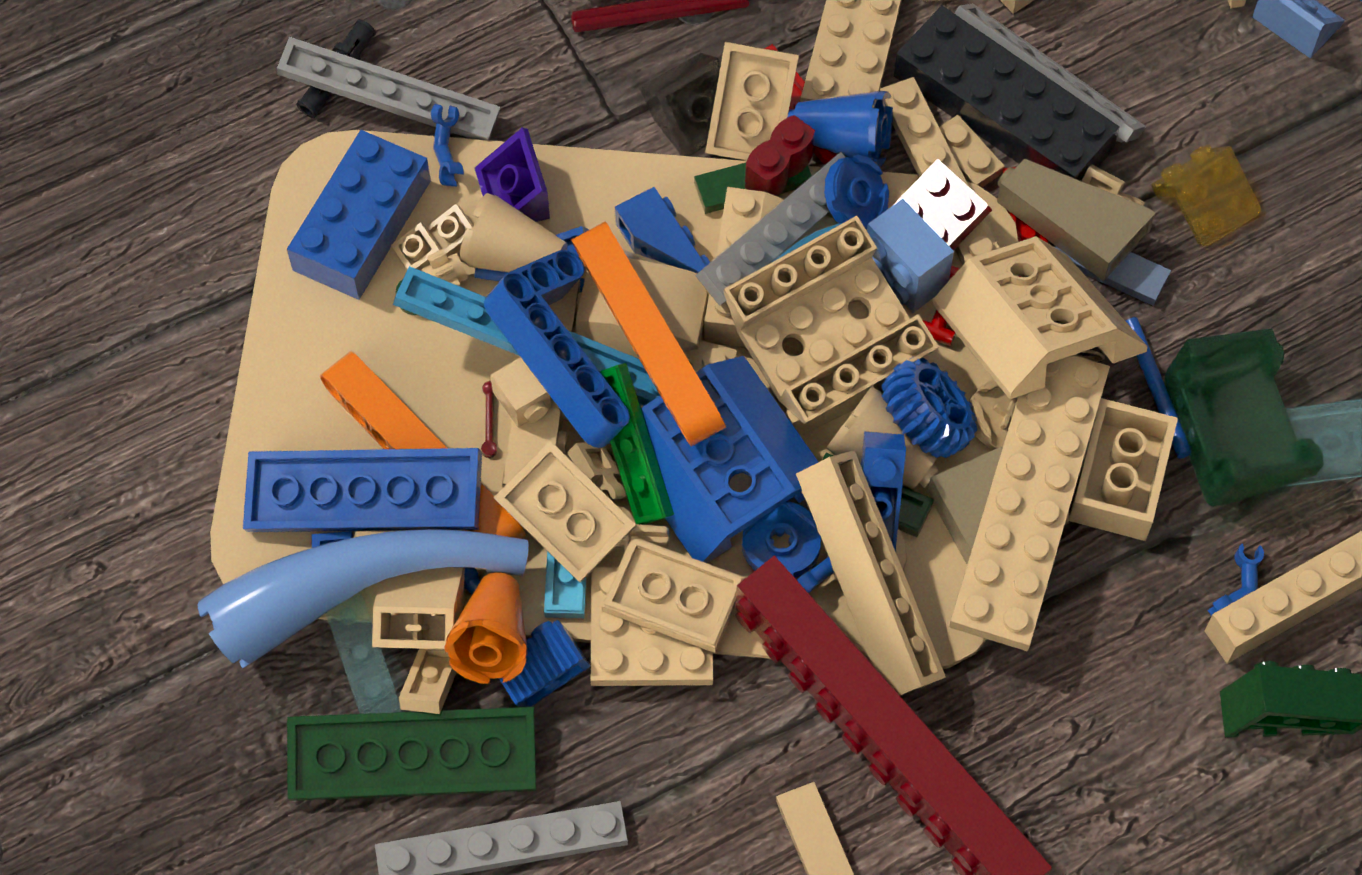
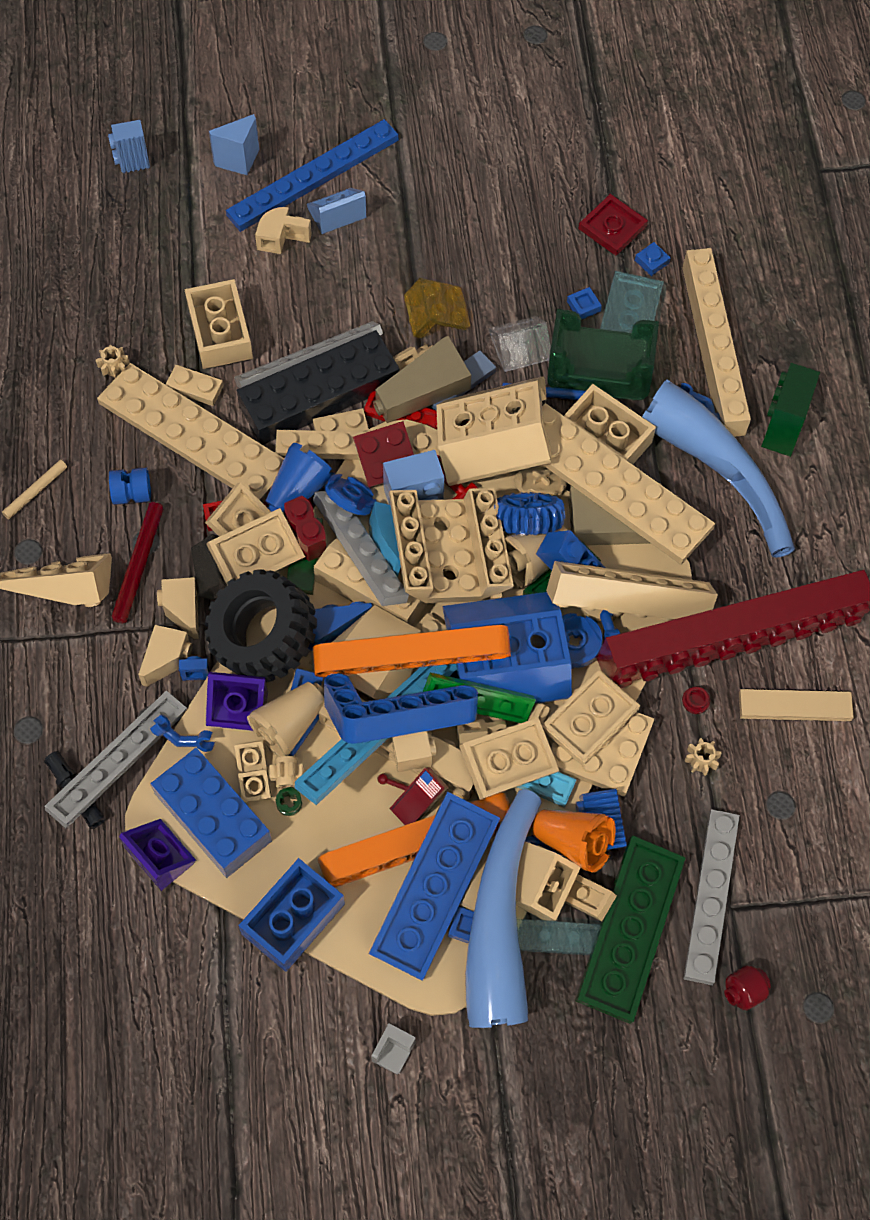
camera: 70 degrees left, 0 degrees up
none -> dark purple slope [119,819,196,891]
none -> tan slope [138,625,192,687]
none -> tan slope [157,577,199,639]
none -> blue plate [179,656,210,681]
none -> black tyre [205,569,317,682]
none -> tan plate [207,508,305,586]
none -> blue brick [238,858,345,972]
none -> light grey panel [371,1023,416,1075]
none -> dark red tile [389,767,448,825]
none -> clear slope [489,316,553,372]
none -> blue plate [567,287,602,320]
none -> medium blue brick [642,380,795,558]
none -> dark red plate [682,687,710,714]
none -> tan gear [685,738,722,776]

